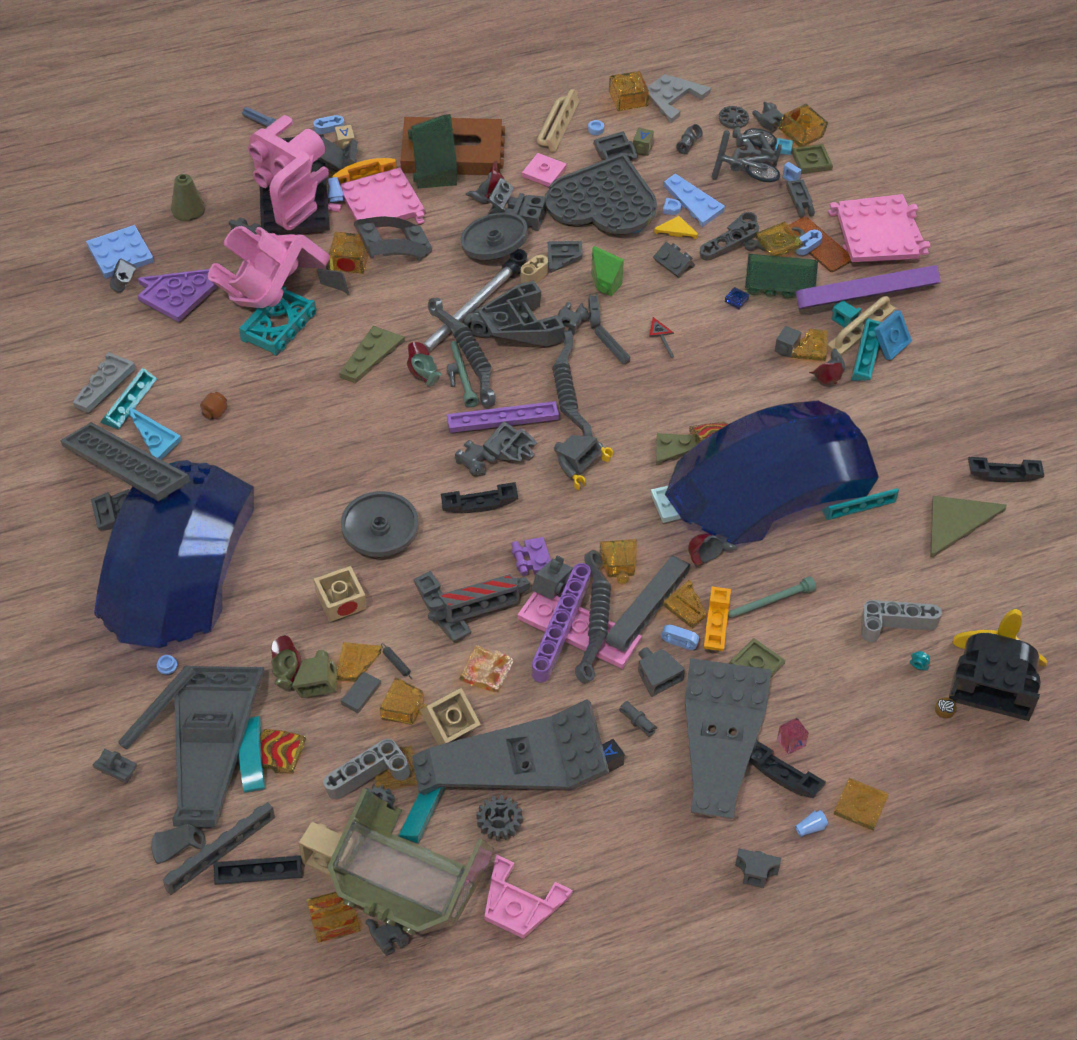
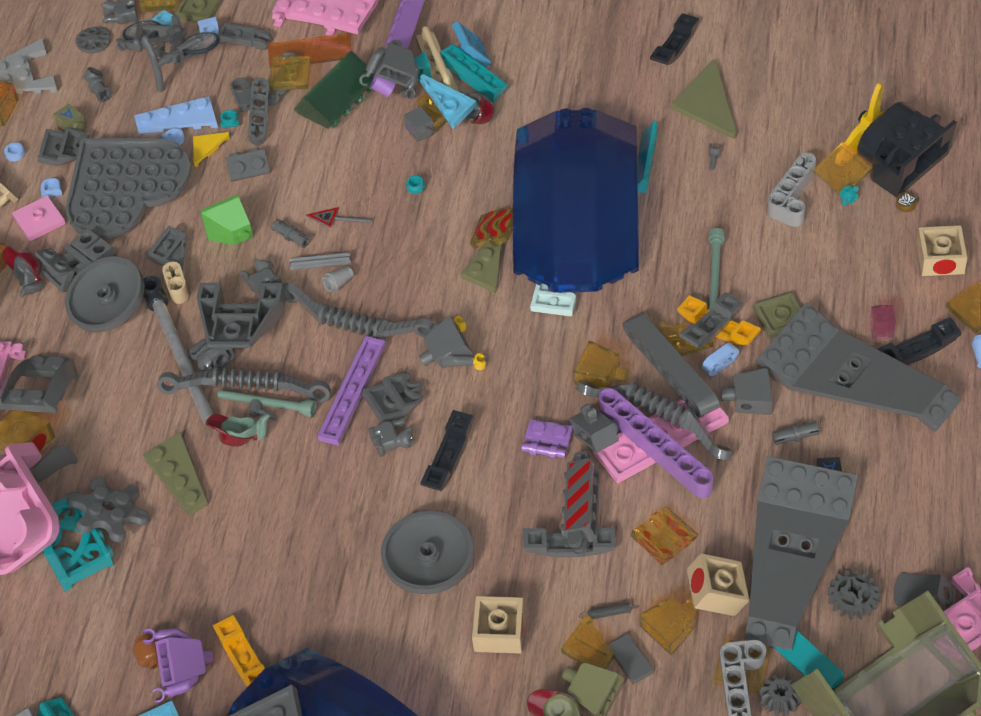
camera: 55 degrees left, 0 degrees up
dark grey piece [588,294,600,327] -> none
dark grey hair [688,534,737,565] -> none
clear blue plate [725,287,749,309] -> none
light blue beam [794,230,822,255] -> none
none -> light blue tile [41,178,62,198]
none -> dark grey plate [66,477,149,542]
none -> medium lavender torso [143,628,213,702]
none -> light orange slope [212,615,273,694]
none -> teal plate [220,110,240,128]
none -> dark grey pin [271,219,310,248]
none -> light grey cone [322,266,354,292]
none -> dark grey torso [359,39,419,100]
none -> teal plate [406,176,426,194]
none -> medium azure wing [420,74,477,129]
none -> dark grey slope [679,292,743,348]
none -> dark grey hand [709,143,721,170]
none -> clear yellow tile [813,142,872,195]
none -> dark grey piece [894,573,953,606]
none -> tan brick [916,225,967,276]

